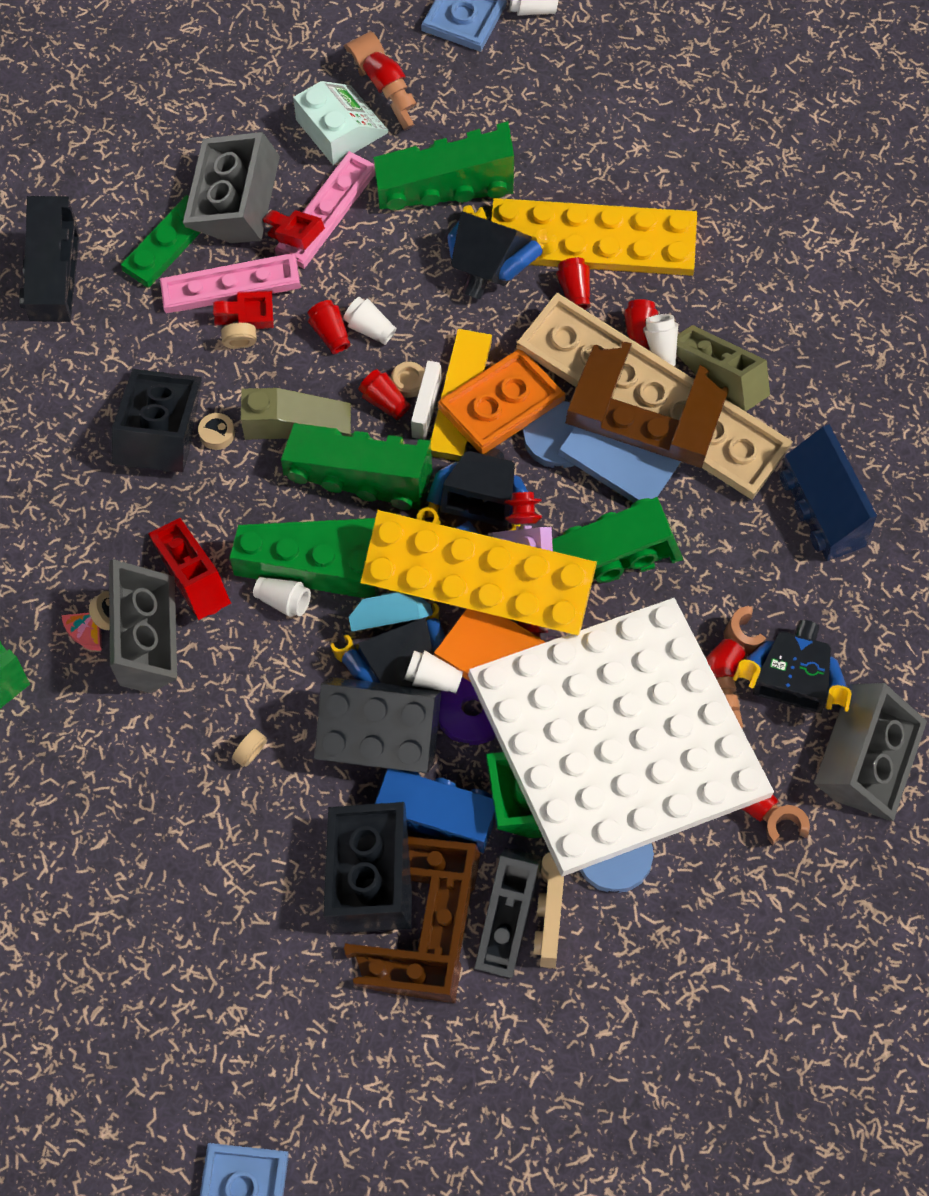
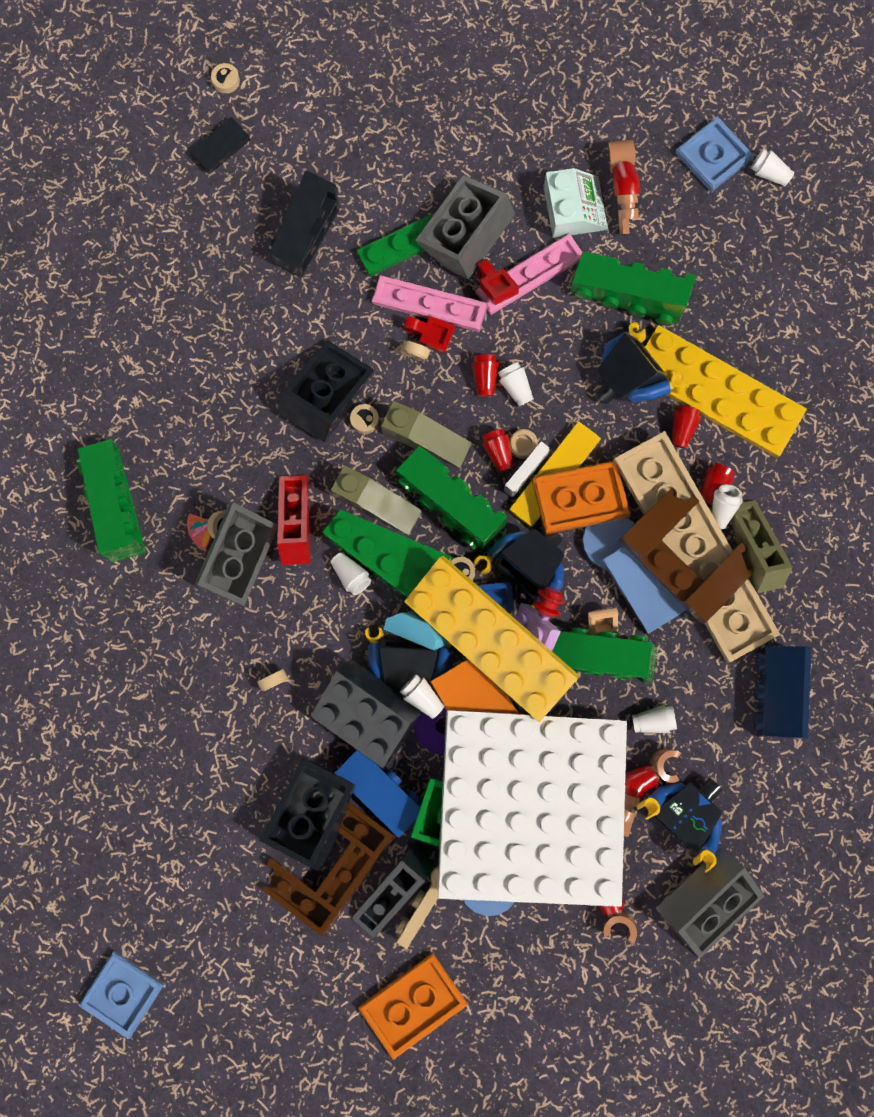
camera: 25 degrees right, 15 degrees up
none -> slope [331,465,422,536]
none -> orange tile [358,952,468,1060]
none -> light nougat slope [588,608,618,636]
none -> white cone [632,704,677,733]

